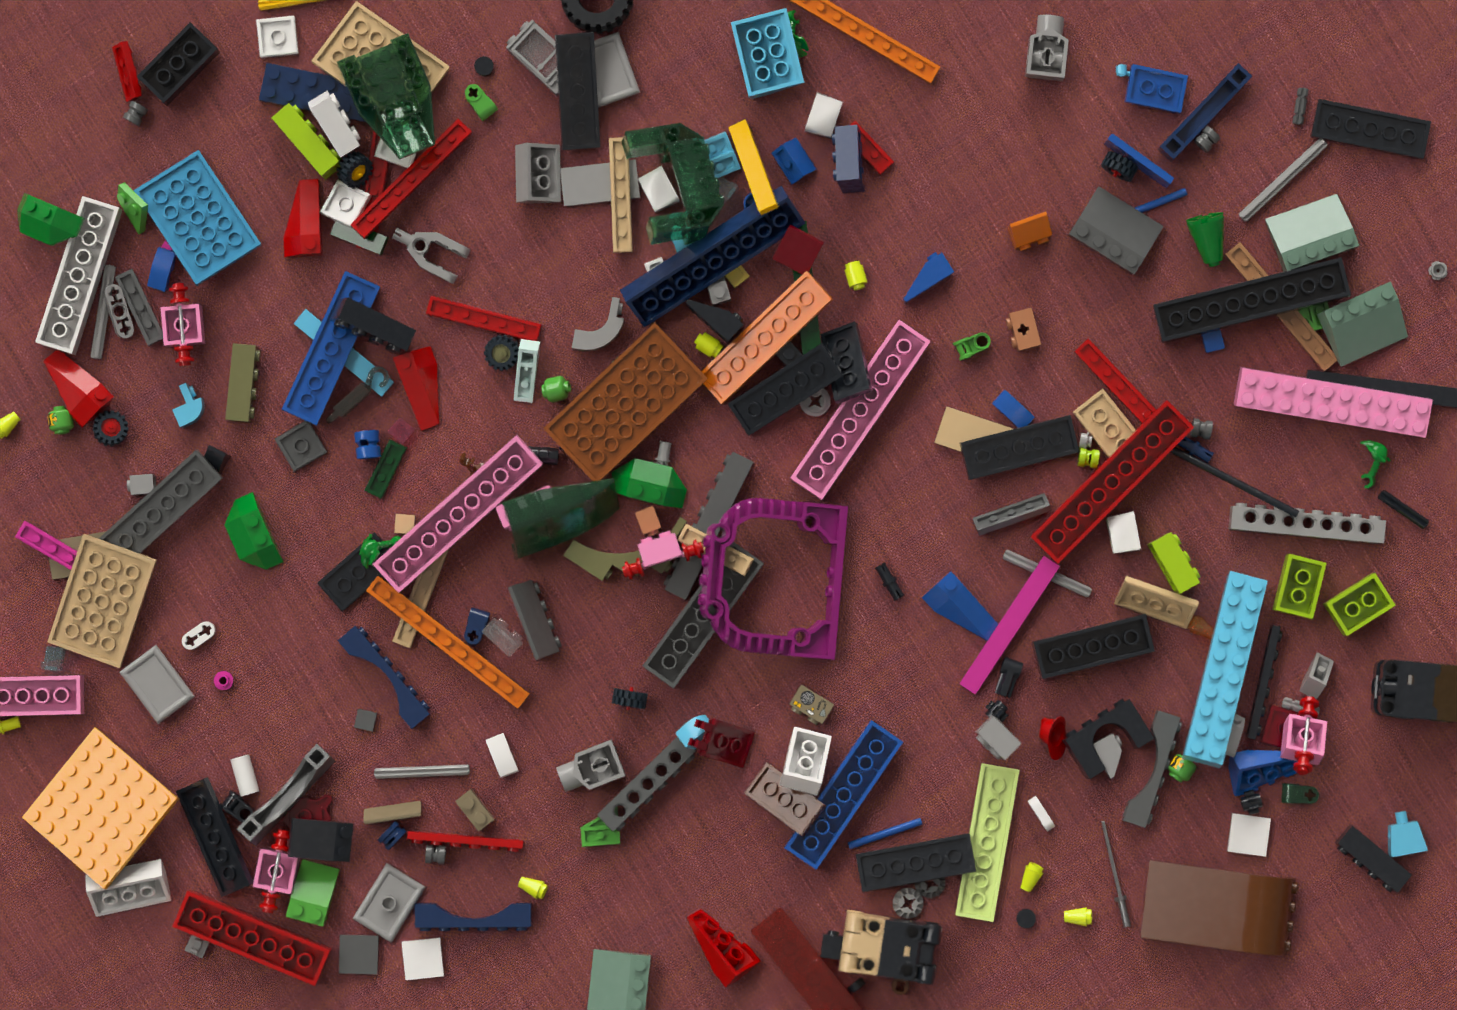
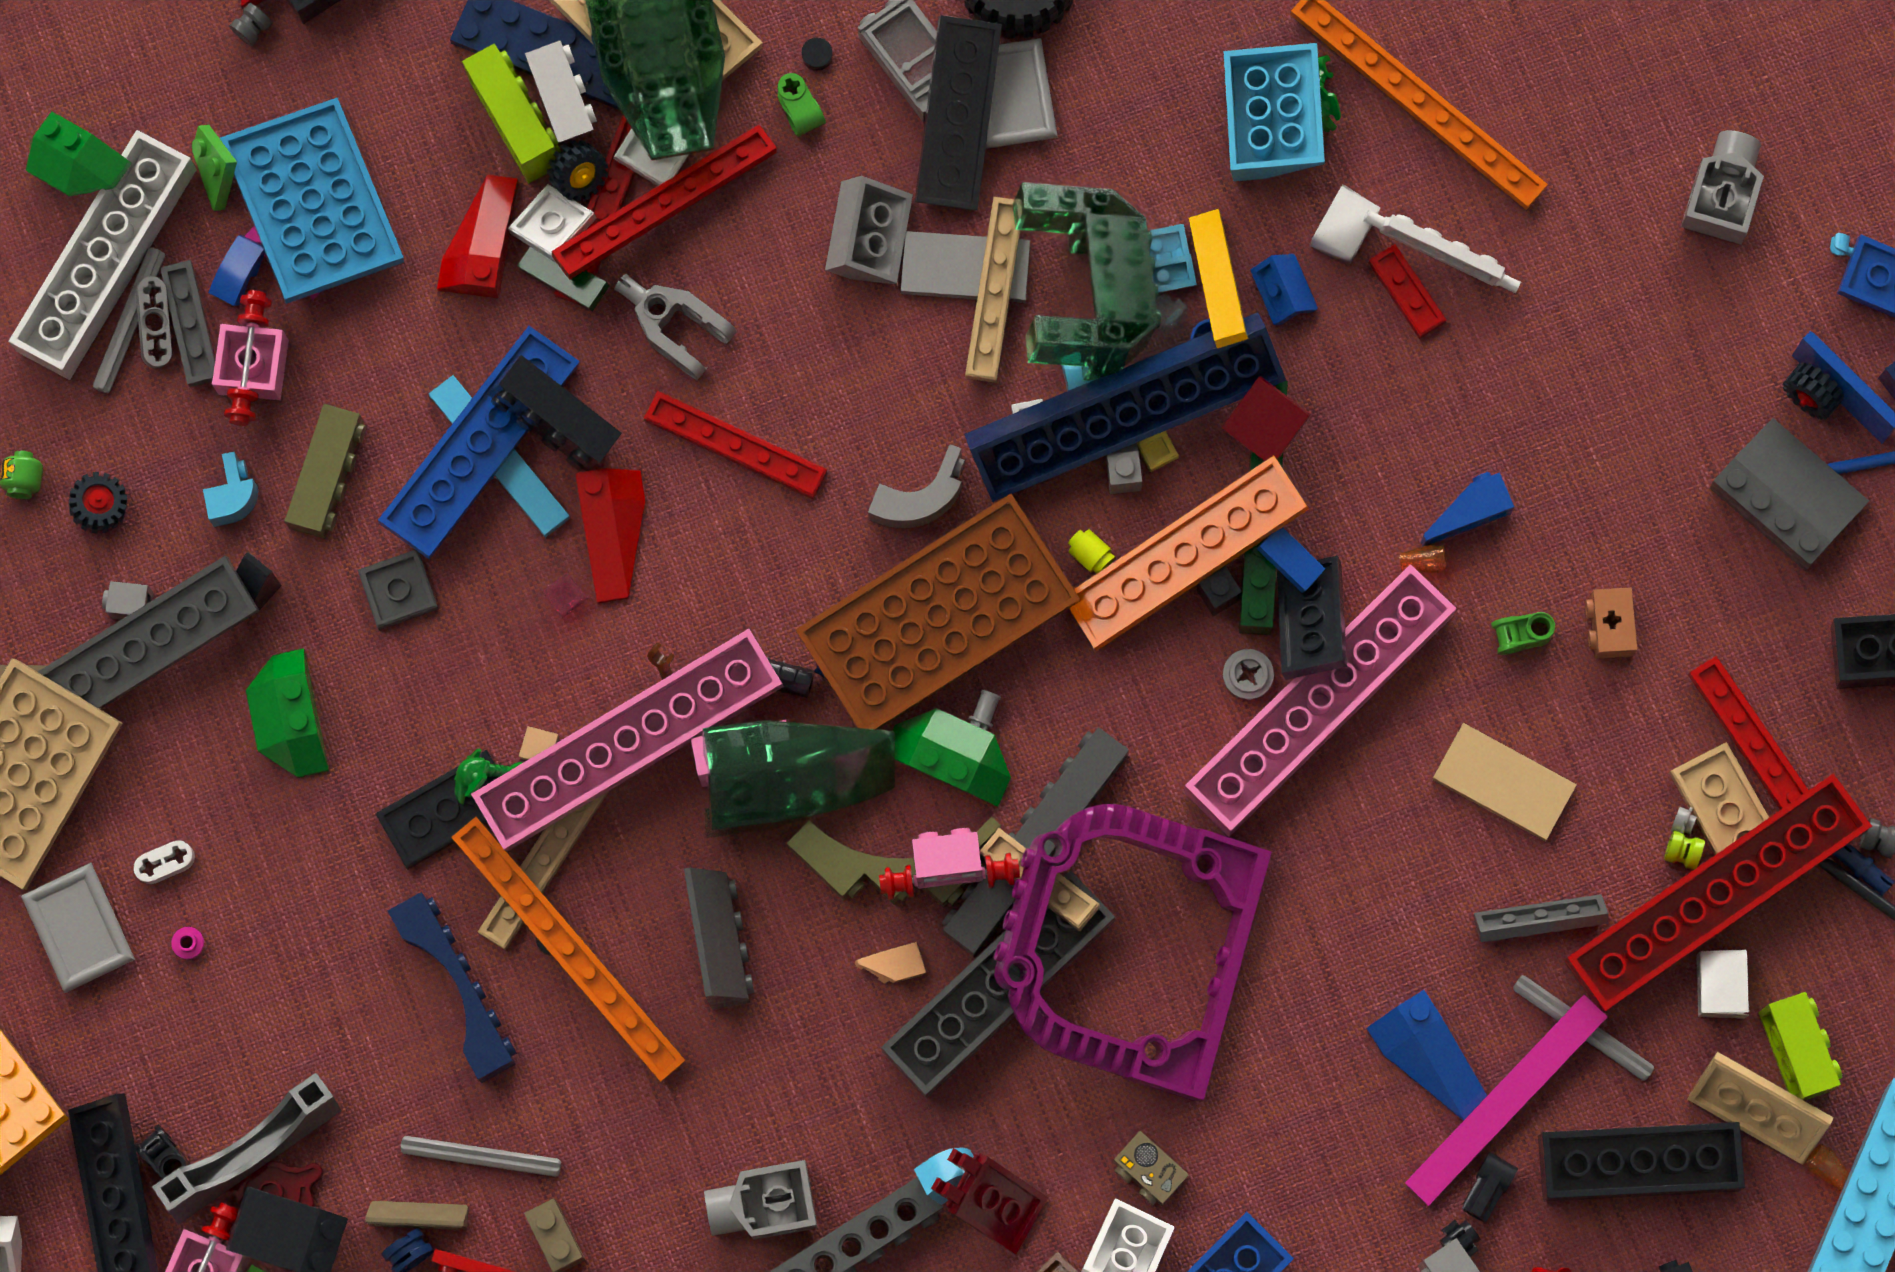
camera: 15 degrees right, 10 degrees down
red wedge [43,350,114,428] -> none
white brick [230,754,259,797] -> none
clear smoke piece [326,366,389,424] -> none
blue wheel [354,430,381,459] -> none
dark grey tile [354,709,377,732] -> none
dark green tile [364,439,407,499] -> none
dark blue piece [464,607,490,645] -> none
clear bracket [482,617,524,657] -> none
black wheel [484,335,519,371] -> none
white slope [486,733,519,778] -> none
light aqua slope [513,339,540,403] -> none
bright green head [542,376,571,403] -> none
black wheel [612,687,648,710] -> none
nougat brick [635,506,662,537] -> none
white piece [638,165,680,212] -> none
black slope [685,300,744,344] -> none
black plate [728,342,844,436] -> none
wedge [832,125,866,194] -> none
neon yellow brick [844,261,868,290] -> none
black pin [875,562,905,601] -> none
black plate [960,415,1080,480] -> none
blue slope [992,389,1035,428] -> none
orange slope [1007,211,1052,251] -> none
none -> light nougat slope [855,942,926,984]
none -> blue tile [1256,527,1325,593]
none -> white plate [1363,210,1521,293]
none -> clear orange cone [1399,542,1447,573]

